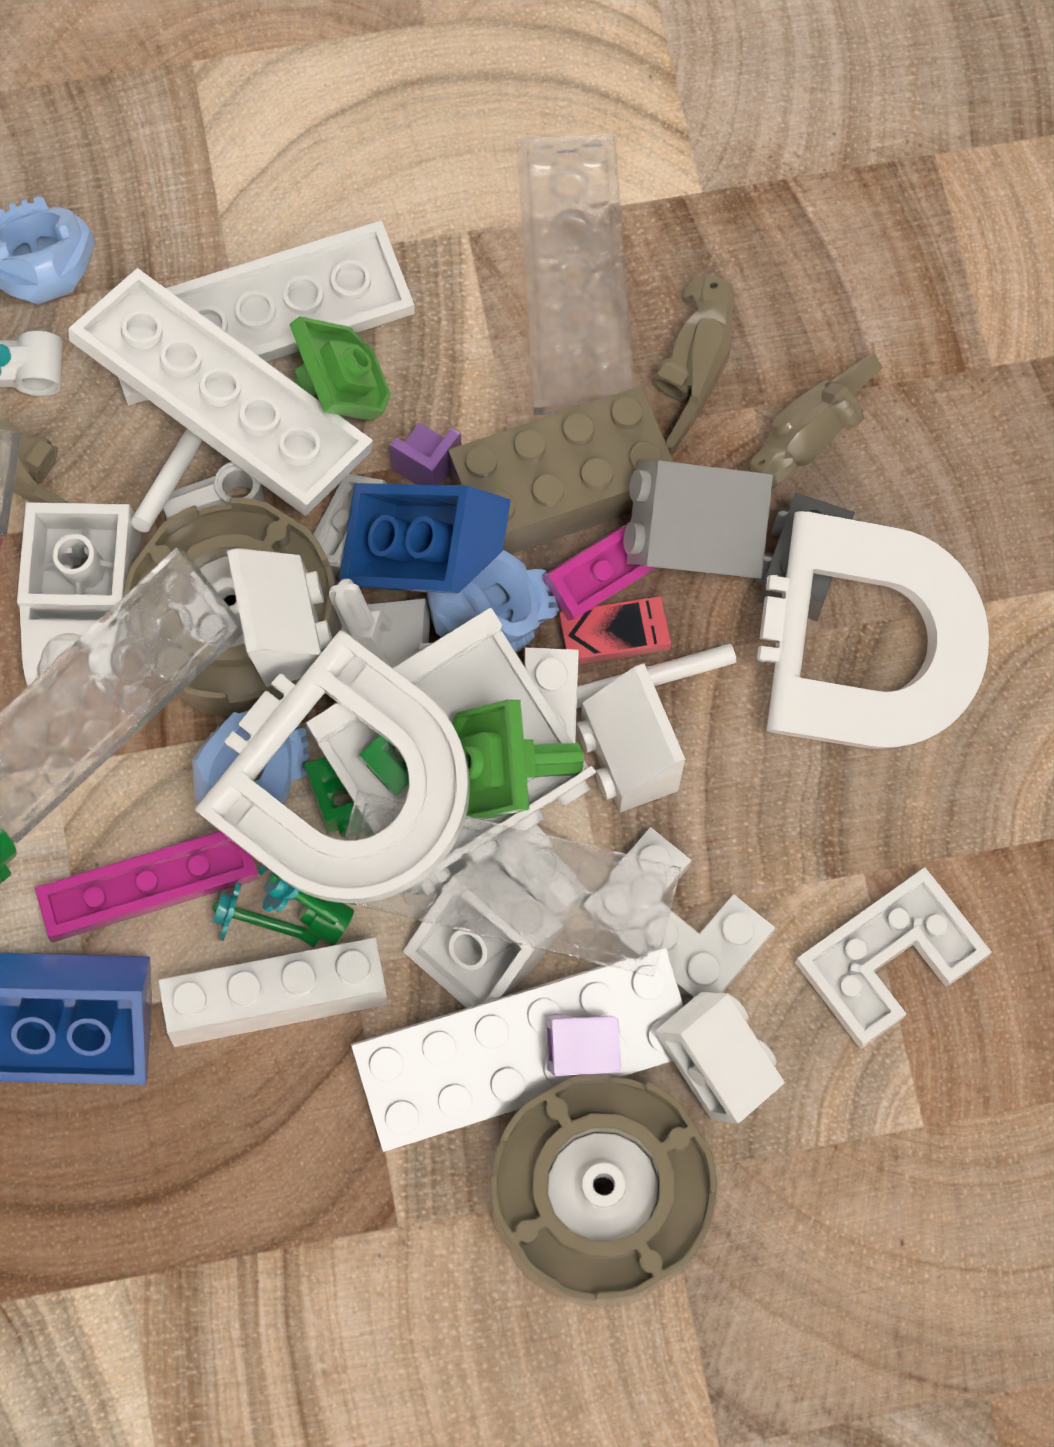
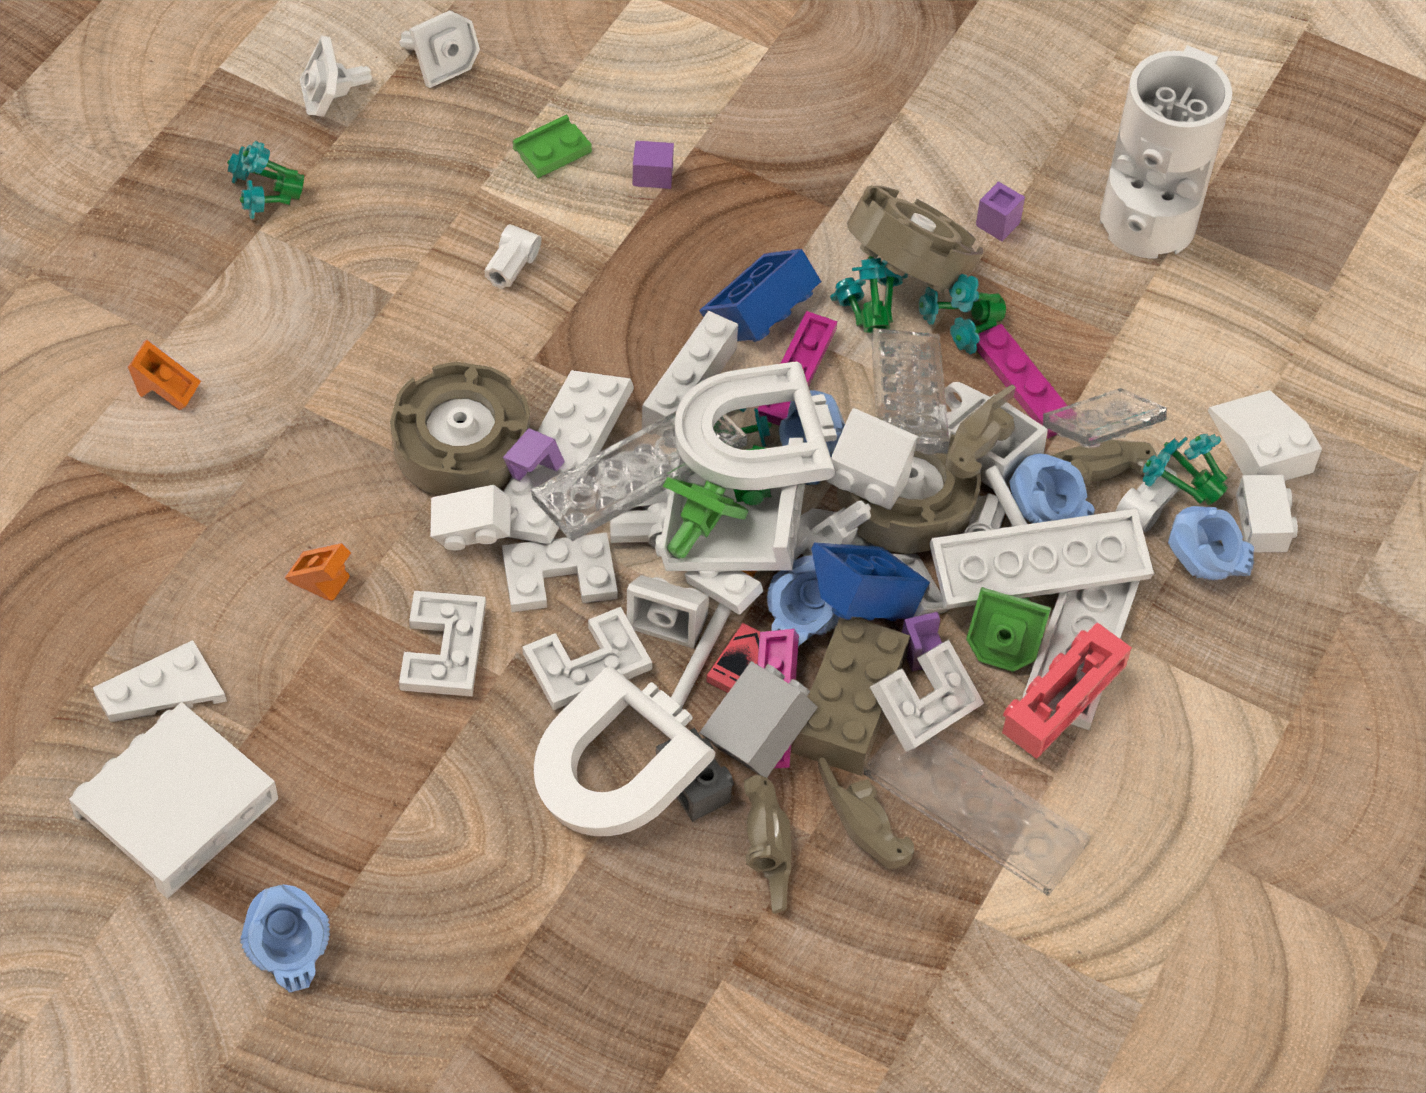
camera: 130 degrees right, 15 degrees down
none -> orange slope [285,543,351,601]
none -> white piece [484,224,541,289]
none -> white plate [523,607,652,710]
none -> white plate [870,640,984,752]
none -> dark tan animal [946,385,1016,478]
none -> coral brick [1002,622,1132,759]
none -> light blue helmet [1009,454,1095,524]

